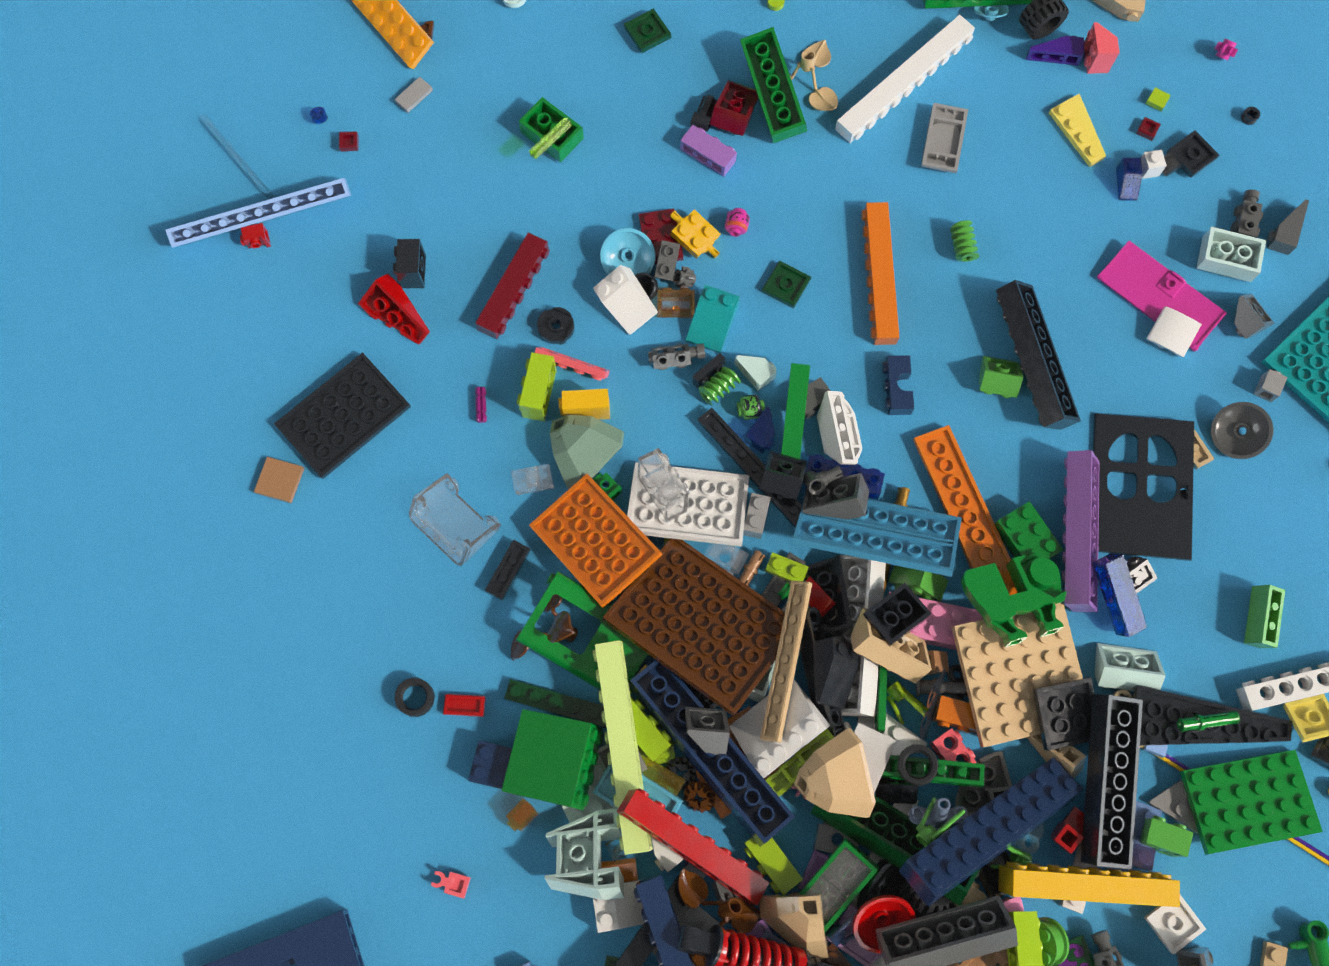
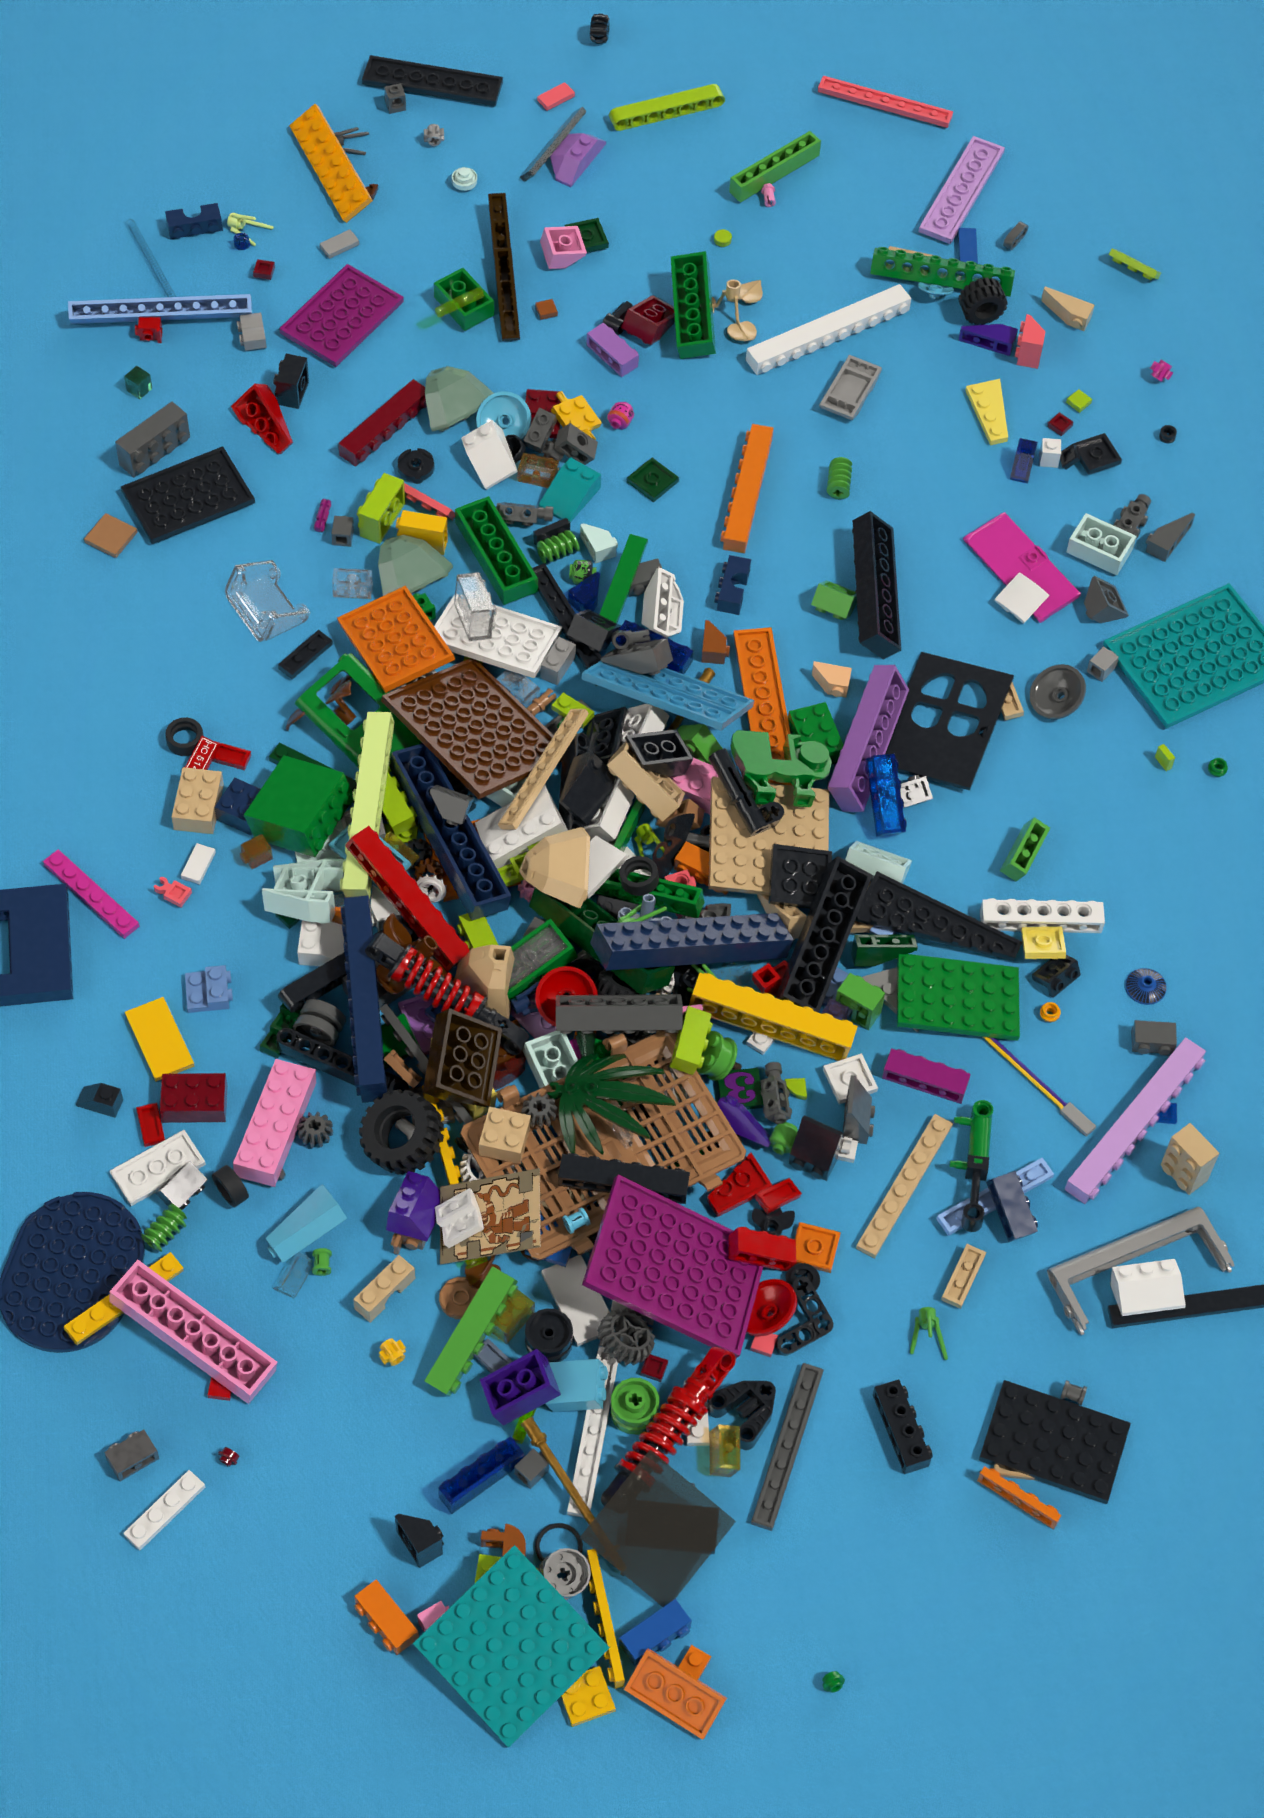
camera: 10 degrees right, 15 degrees down
red tile [806,577,836,617] -> none
green pin [1177,711,1240,732] -> none
none -> dark pink plate [43,849,140,939]
none -> dark grey brick [115,401,190,477]
none -> brick [124,365,152,399]
none -> dark blue arch [165,203,223,239]
none -> tan brick [172,767,224,834]
none -> white tile [181,843,216,885]
none -> red tile [185,736,220,770]
none -> yellowish green plant [227,213,274,246]
none -> light grey brick [237,312,267,351]
none -> magenta plate [279,264,404,367]
none -> dark grey brick [332,516,354,547]
none -> white gear [417,874,446,903]
none -> sand green brick [425,366,494,432]
none -> green brick [455,496,538,605]
none -> dark brown slope [488,193,520,341]
none -> dark orange tile [535,299,558,320]
none -> bright pink slope [540,226,587,269]
none -> dark grey brick [555,423,598,465]
none -> dark orange slope [702,620,730,664]
none -> black piece [708,748,784,836]
none -> lime tile [784,1078,807,1100]
none -> light nougat slope [812,661,852,698]
none -> dark green slope [851,935,918,967]
none -> magenta brick [882,1048,971,1104]

